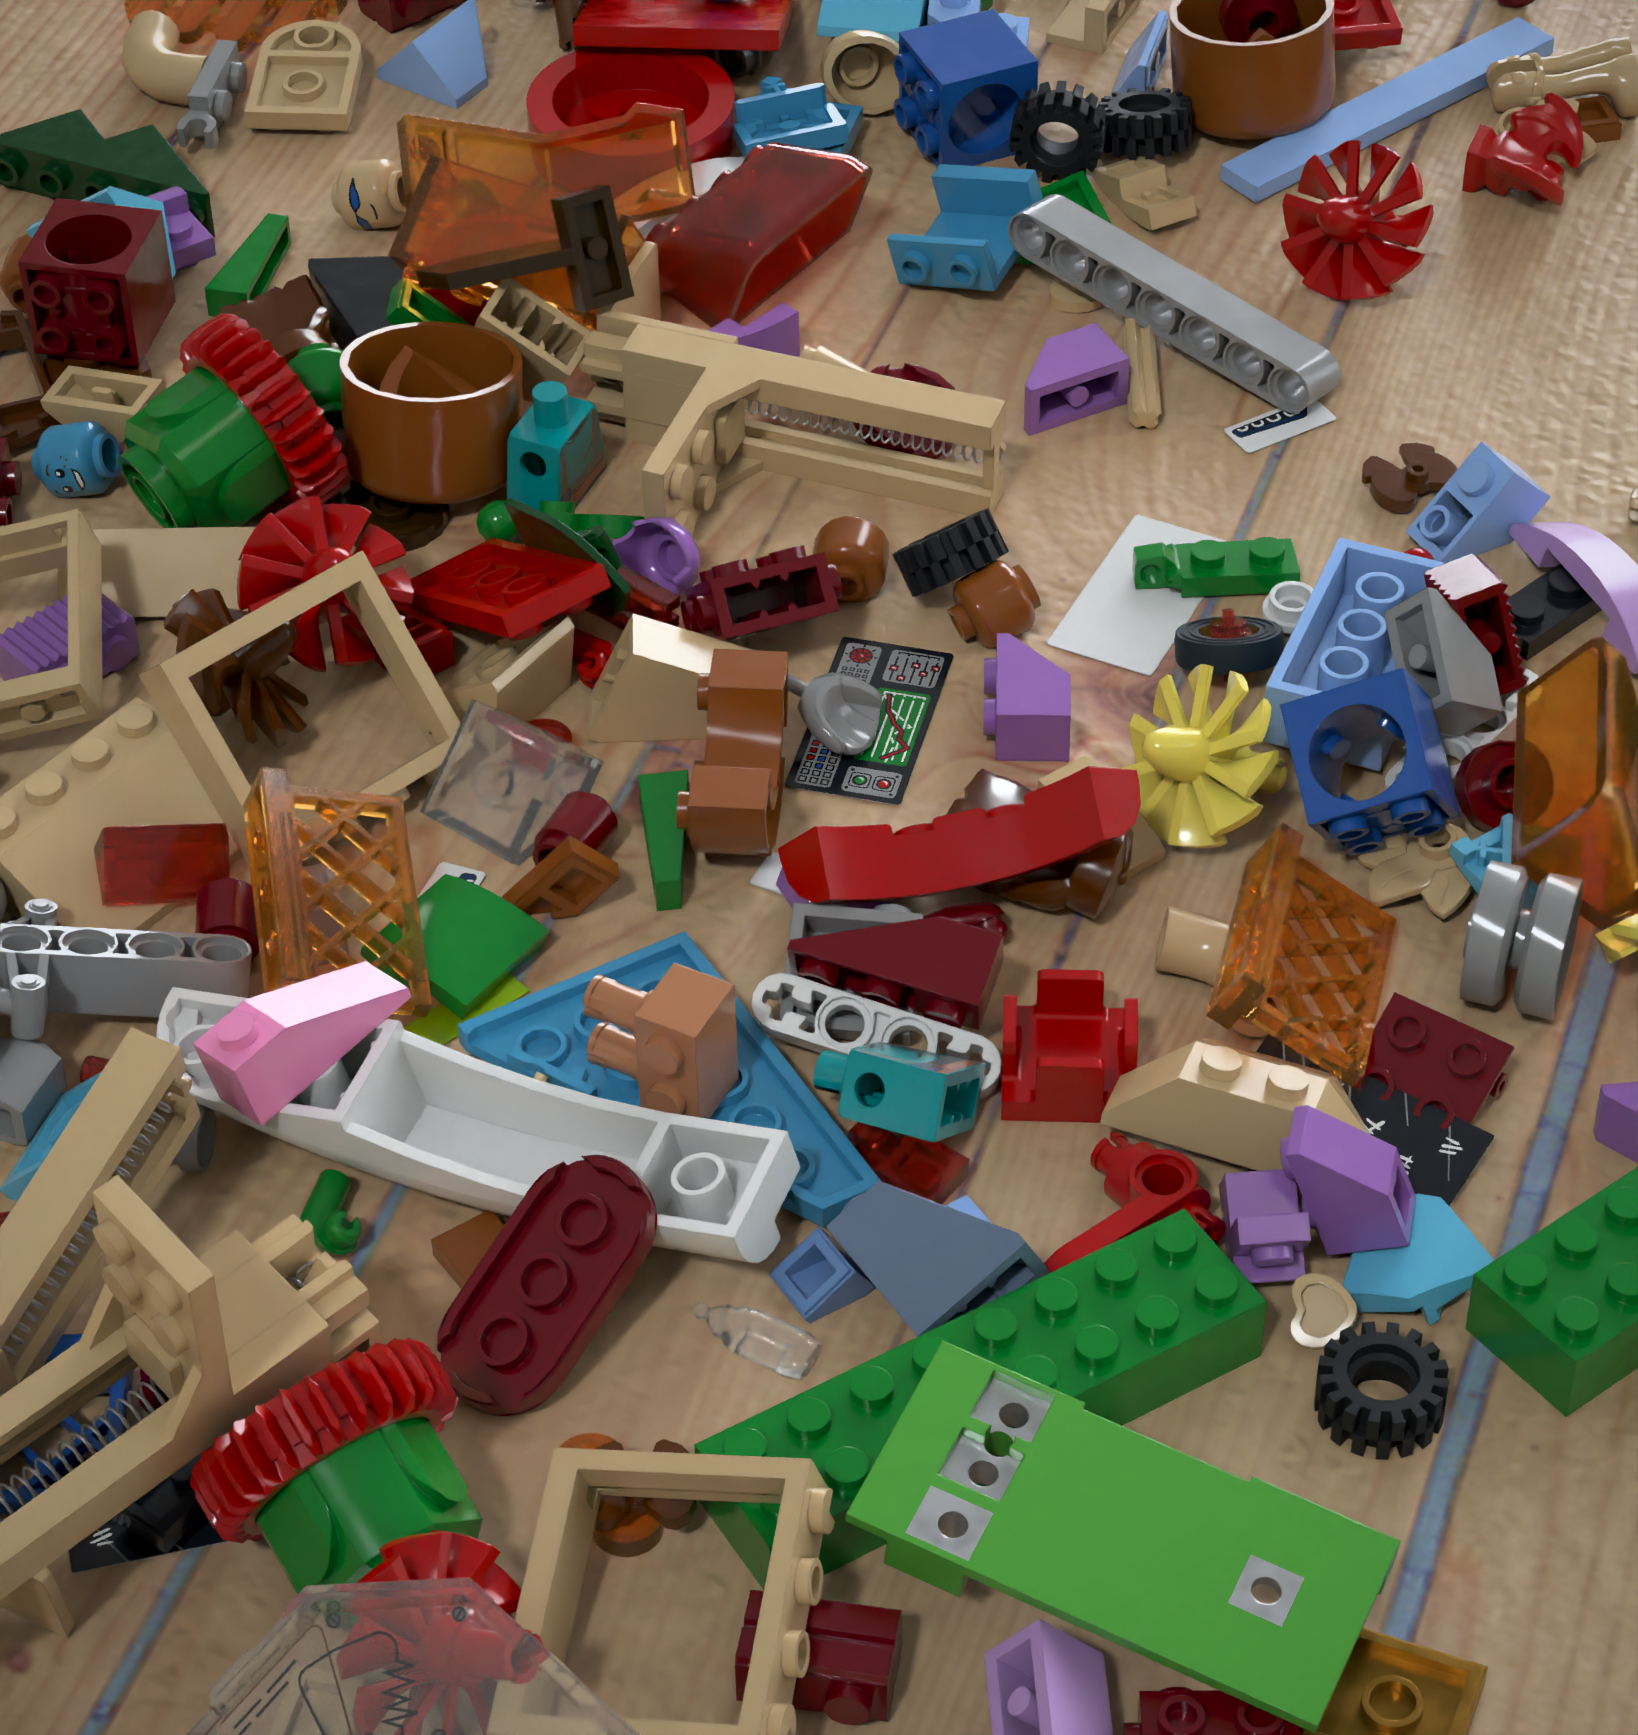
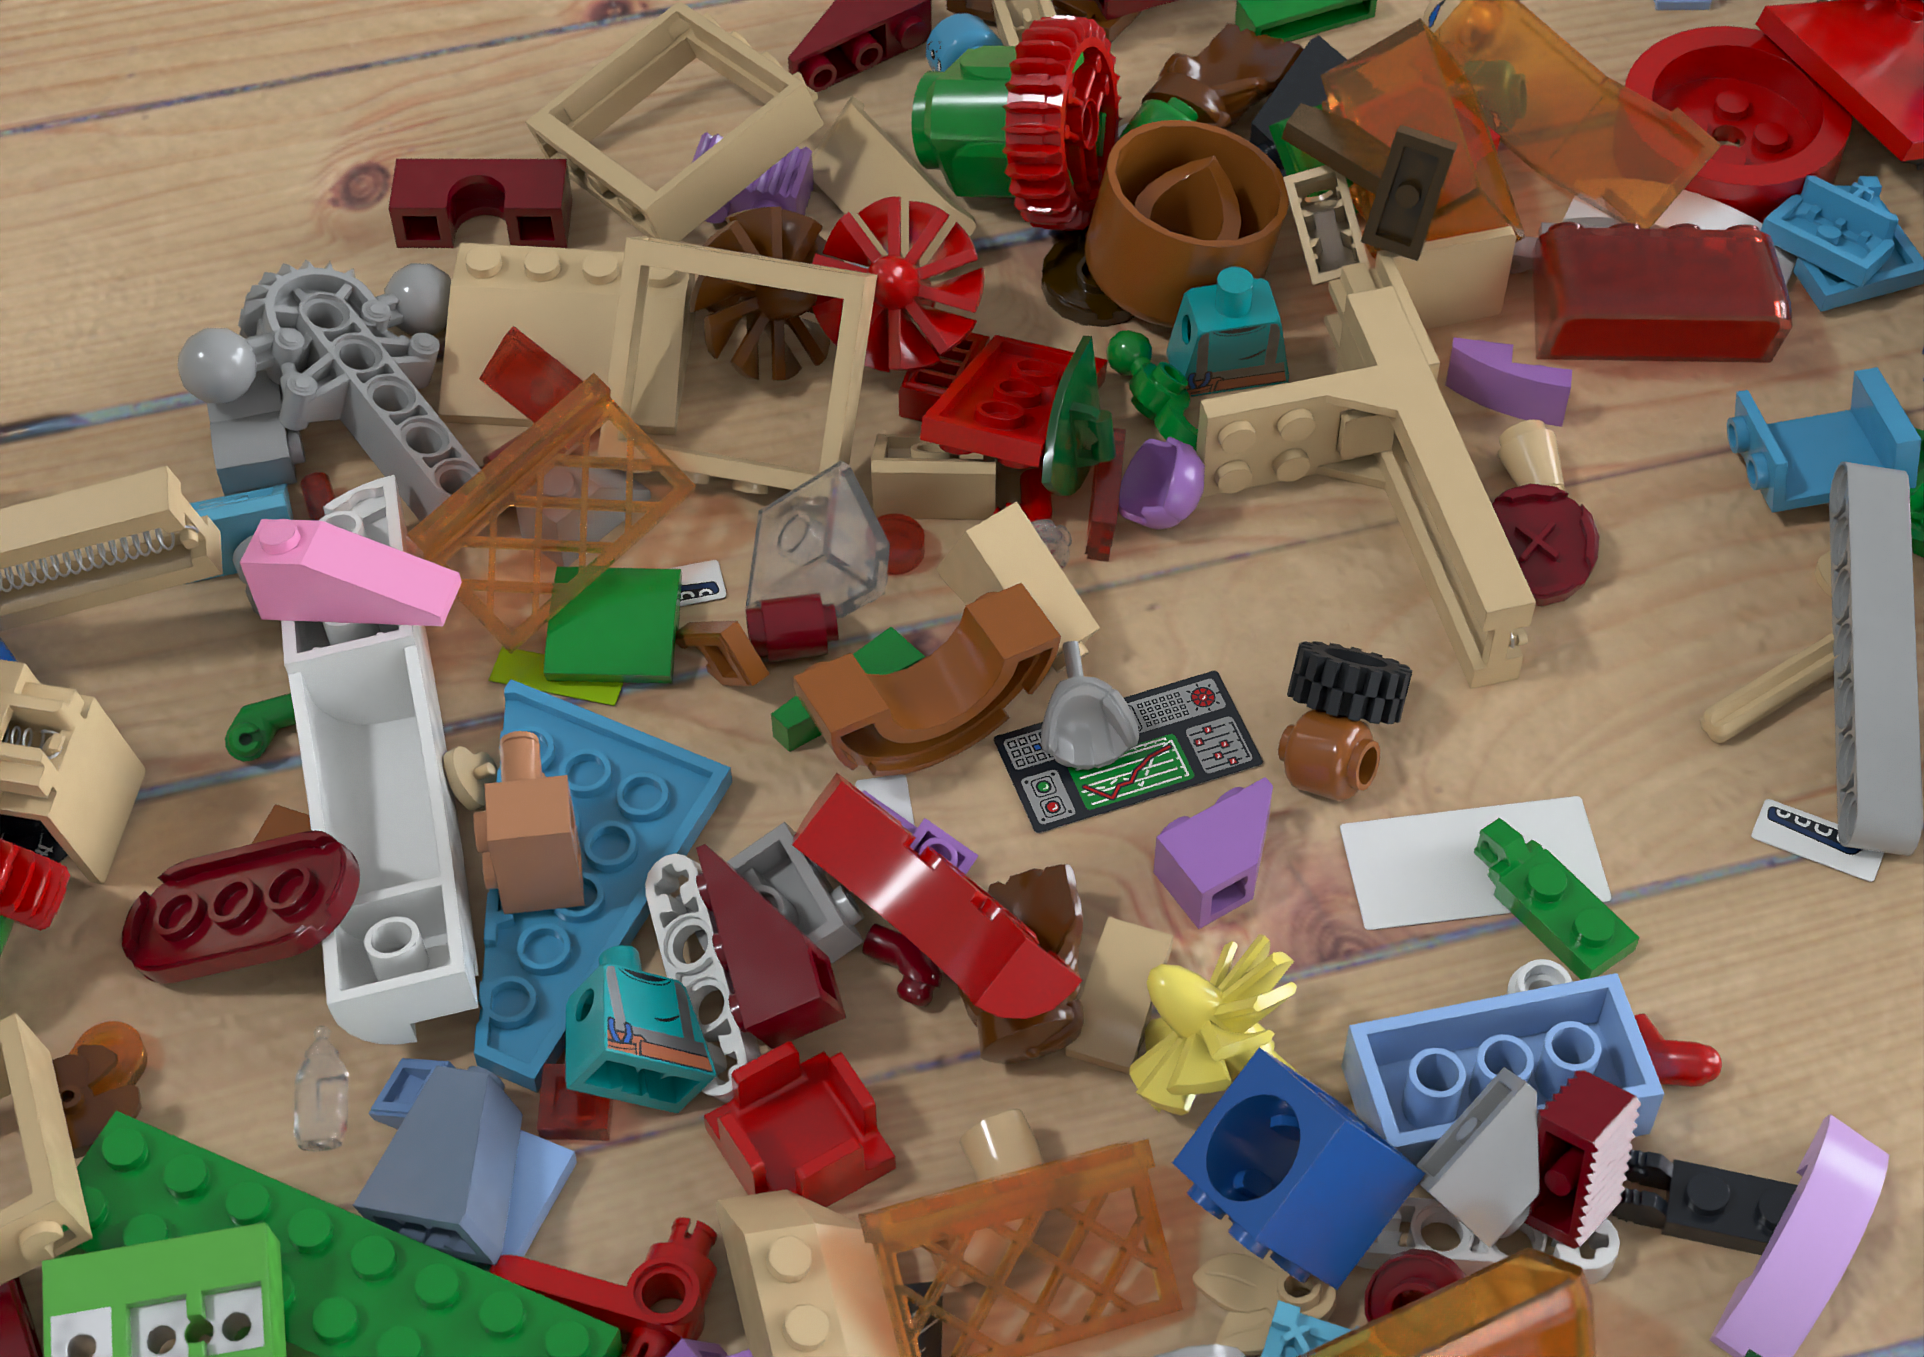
camera: 55 degrees right, 10 degrees up
dark red brick [681,545,842,641] -> none
dark orange head [812,516,889,603] -> none
medium lavender slope [1024,323,1129,436] -> none
black wheel [1174,608,1284,681] -> none
reddish brown piece [1362,442,1457,513] -> none
light blue slope [1405,441,1551,563] -> none

